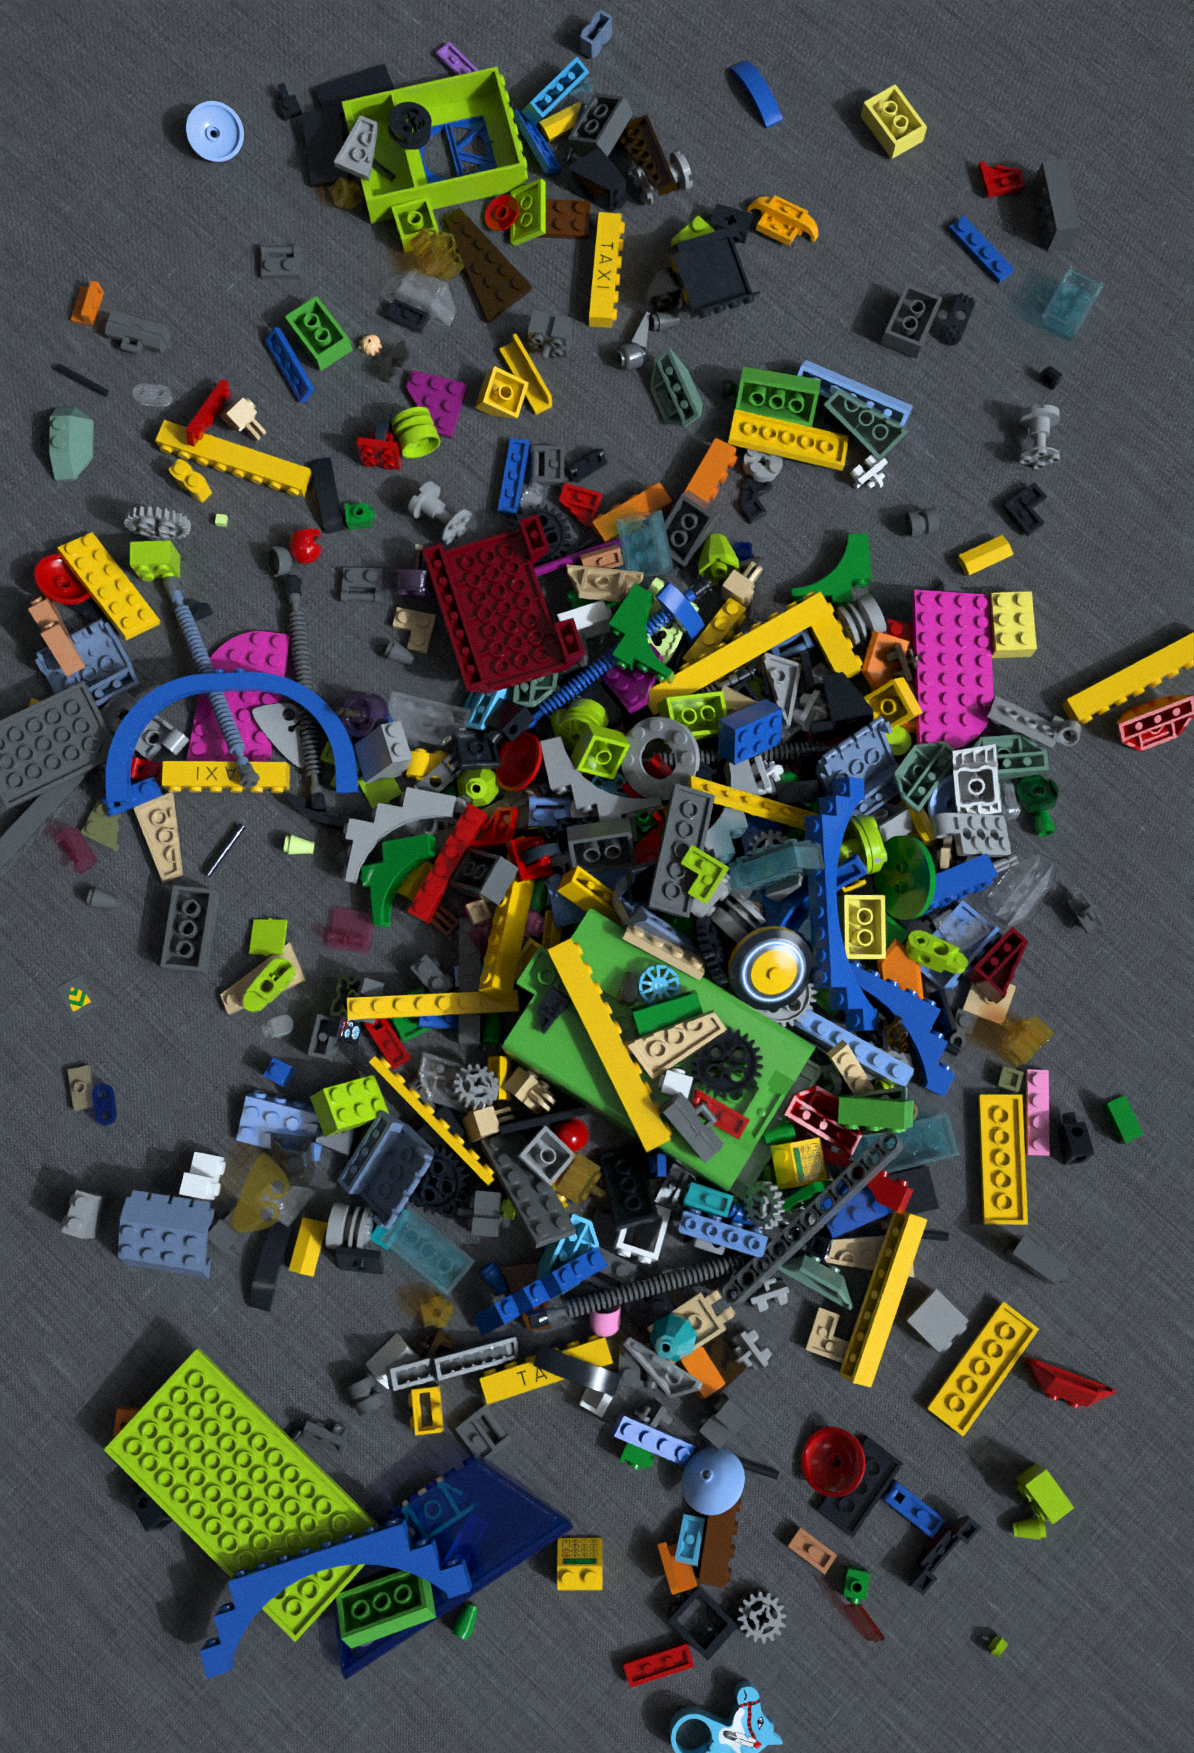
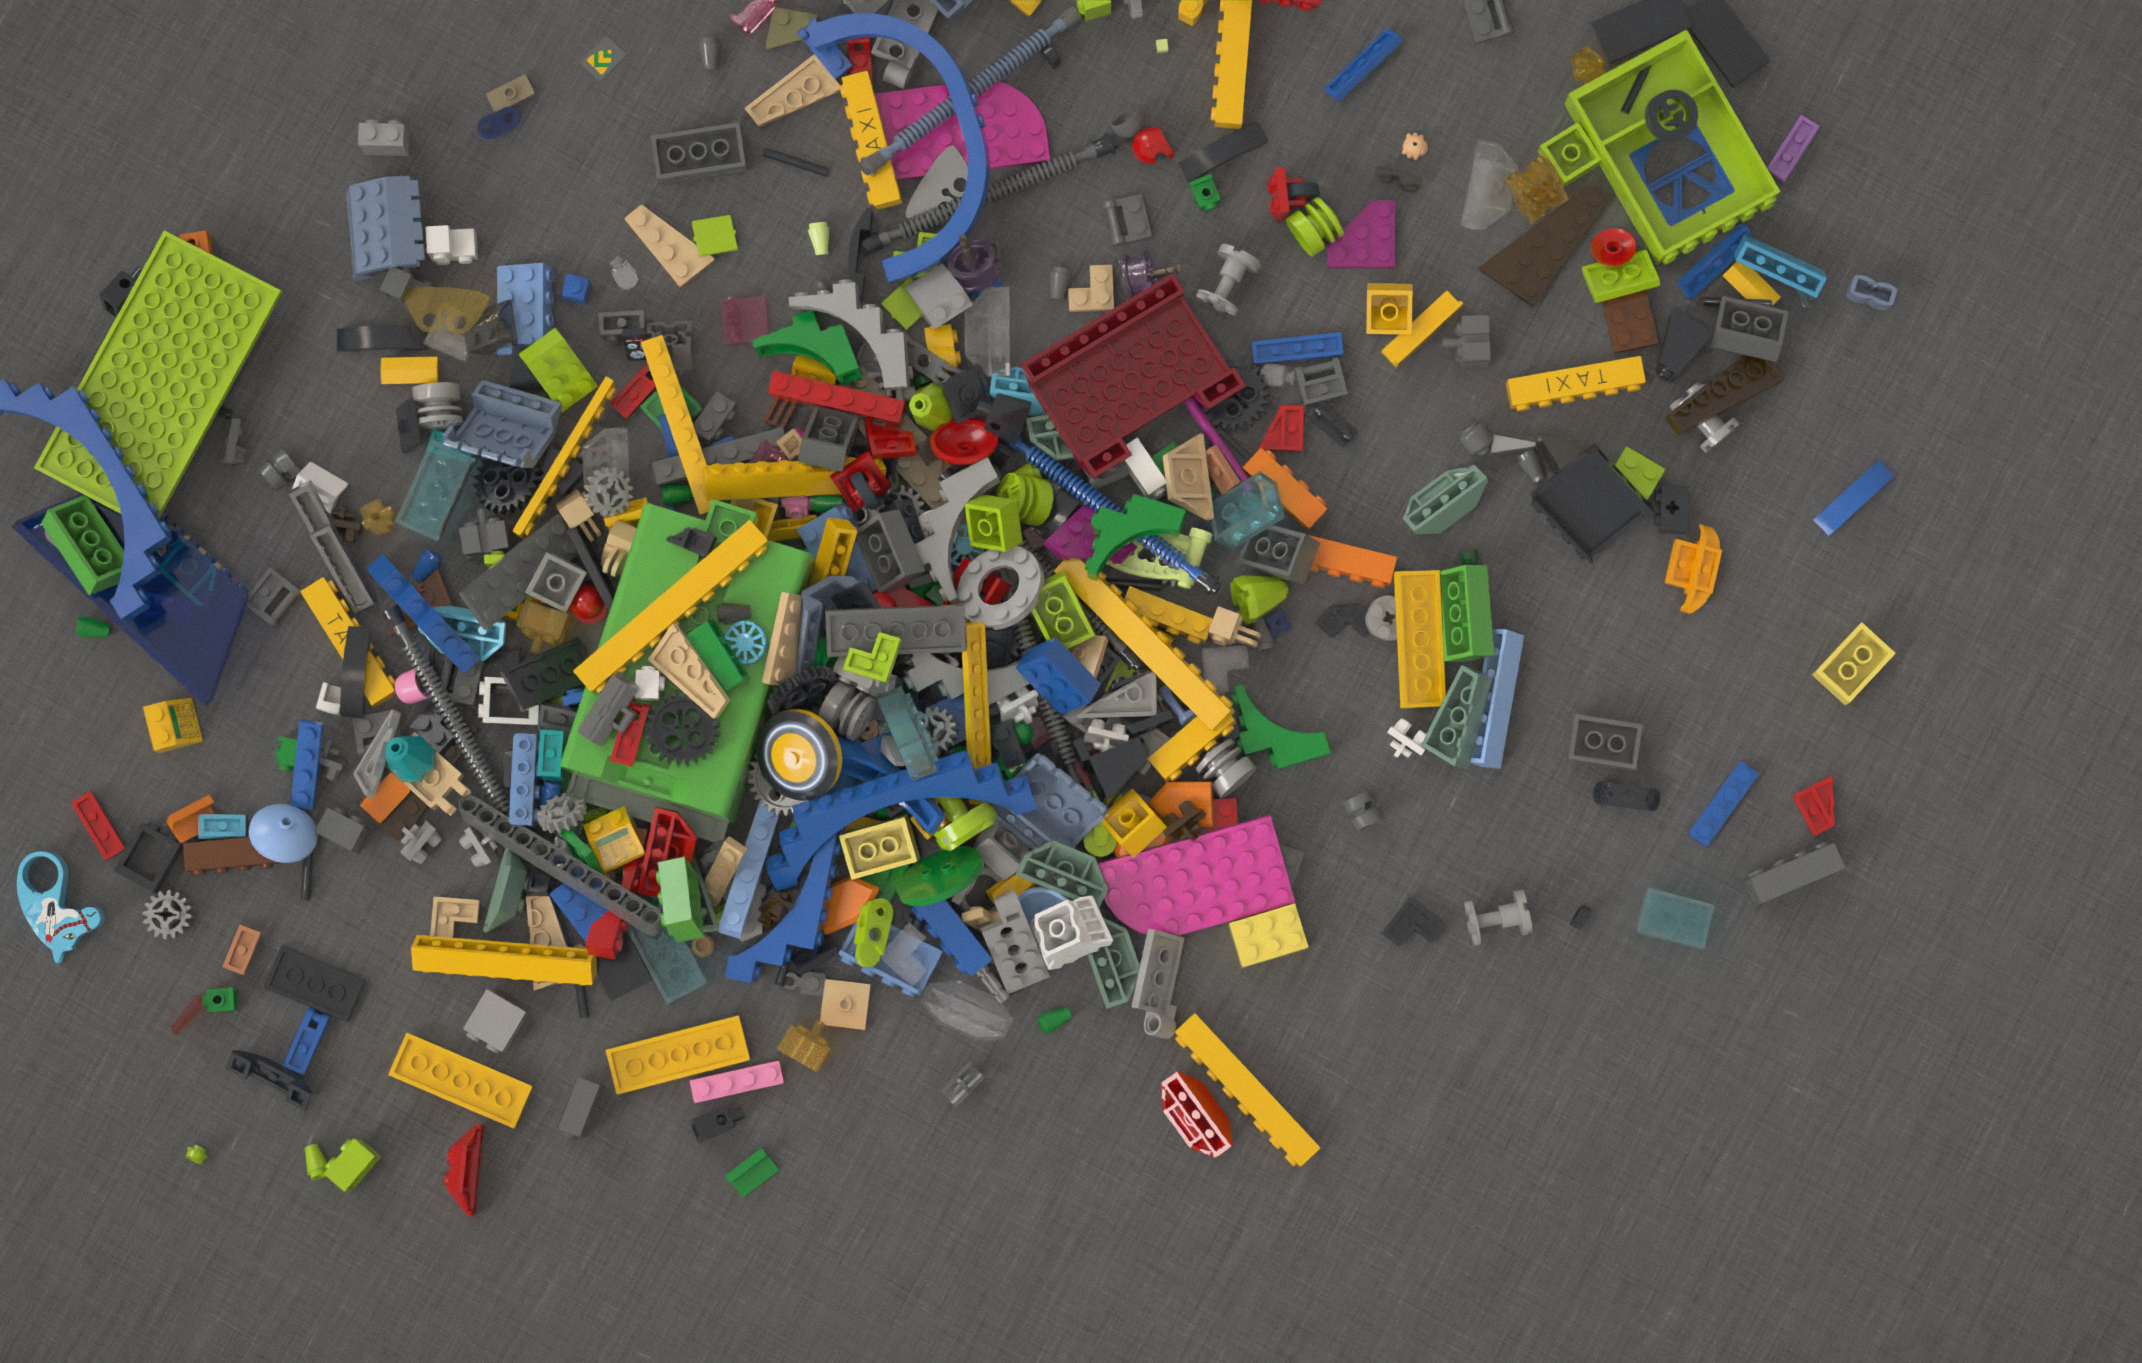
camera: 75 degrees right, 5 degrees up
tan brick [219,397,266,441] -> none
lime piece [243,958,296,1012] -> none
bright green brick [285,296,353,371] -> none
light grey wing [334,115,378,181] -> none
black plate [386,299,430,334] -> none
yellow window [408,1385,444,1435] -> none
medium blue plate [529,795,571,831] -> none
blue slope [655,581,706,647] -> none
green cone [762,1121,796,1145] -> none
red dish [801,1427,865,1497] -> none
yellow piece [958,535,1014,576] -> none
dark red wedge [965,927,1028,1004] -> none
olive plate [996,1066,1024,1093] -> none
clear plate [999,780,1020,821] -> none
dark green plate [1016,775,1059,813] -> none

